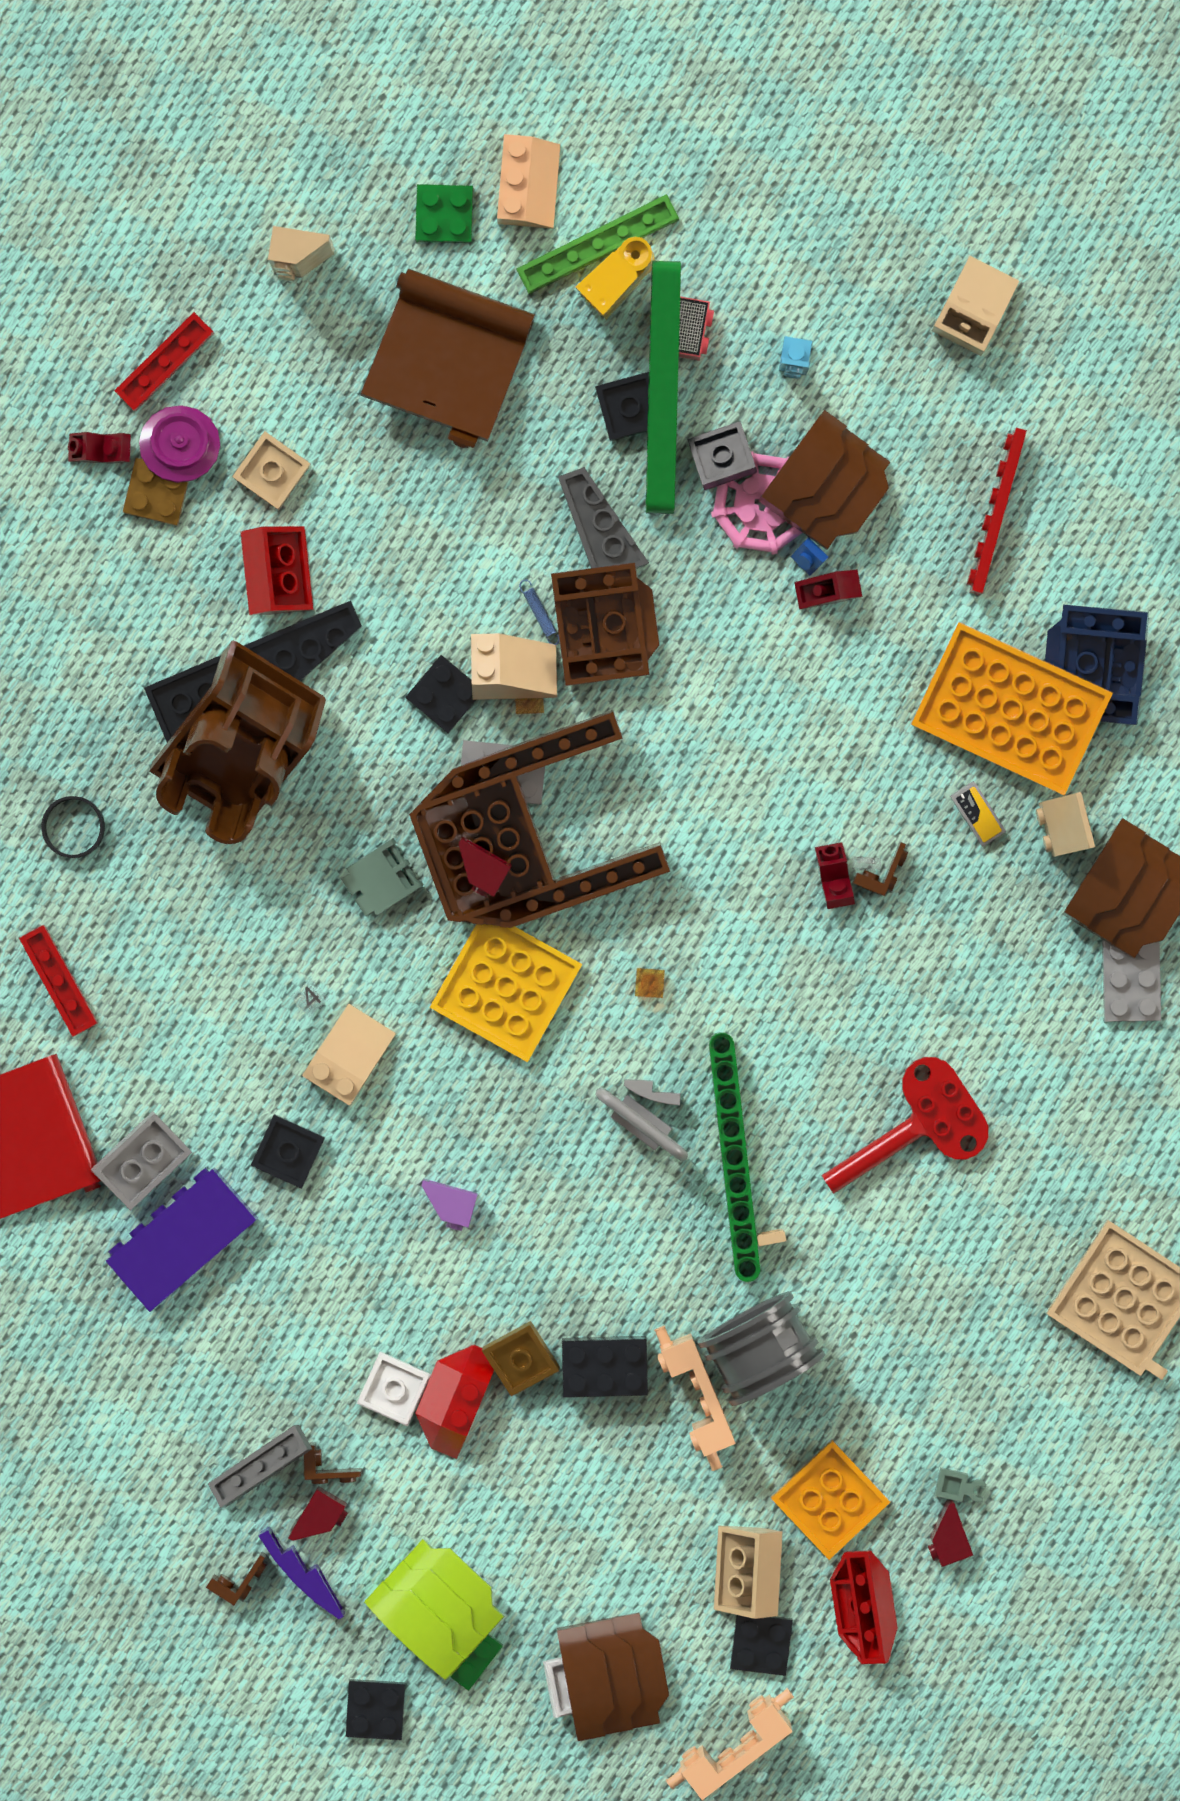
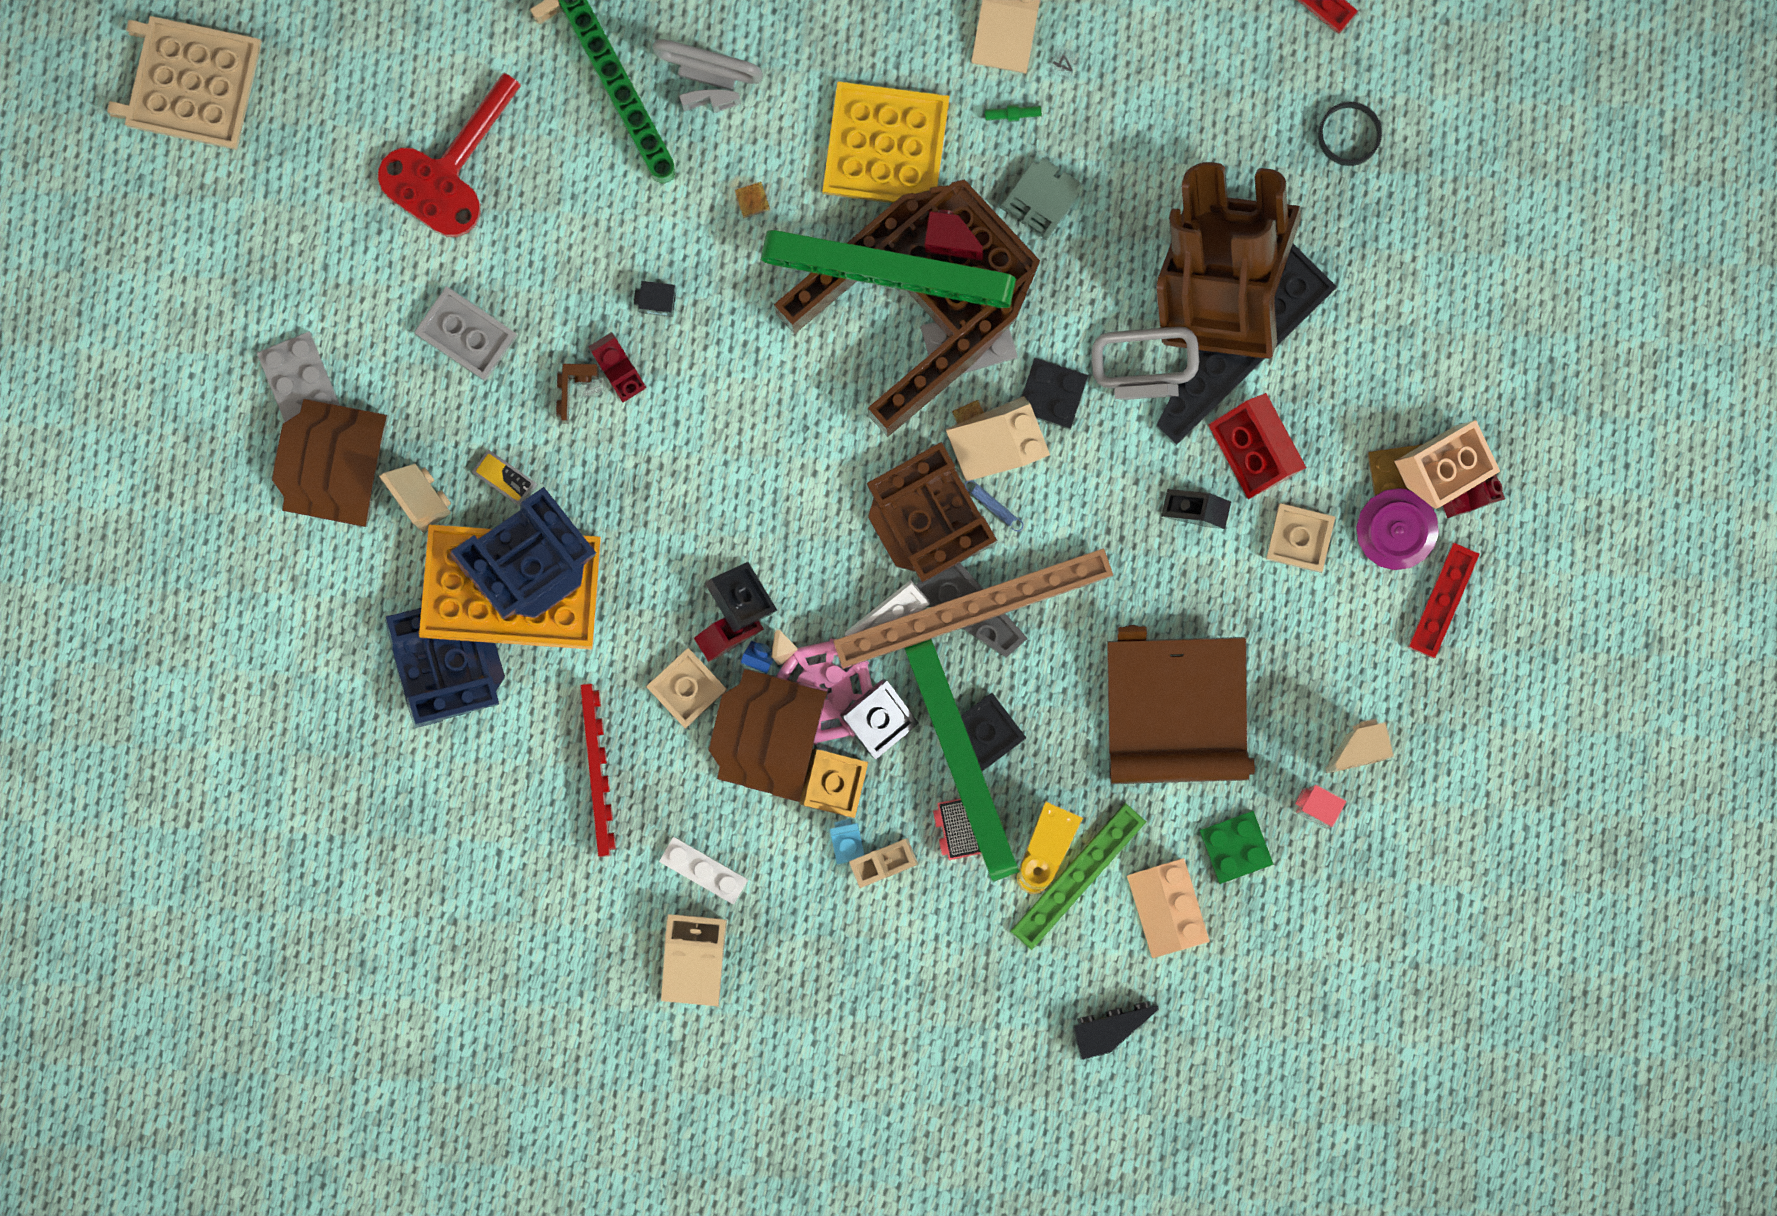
camera: 160 degrees right, 5 degrees down
none -> light grey plate [414,286,517,382]
none -> dark blue slope [451,487,596,619]
none -> black brick [634,281,677,317]
none -> tan plate [646,648,727,729]
none -> white plate [659,837,748,905]
none -> black plate [705,562,777,632]
none -> green beam [760,230,1016,308]
none -> tan slope [771,630,798,665]
none -> plate [799,749,868,818]
none -> medium nougat plate [833,548,1113,669]
none -> white plate [845,580,930,637]
none -> tan slope [849,838,919,888]
none -> green bar [985,104,1042,122]
none -> black slope [1072,1001,1159,1060]
none -> light grey bar [1091,326,1199,400]
none -> black slope [1161,489,1231,529]
none -> coral brick [1295,785,1346,829]
none -> light nougat slope [1395,420,1500,509]

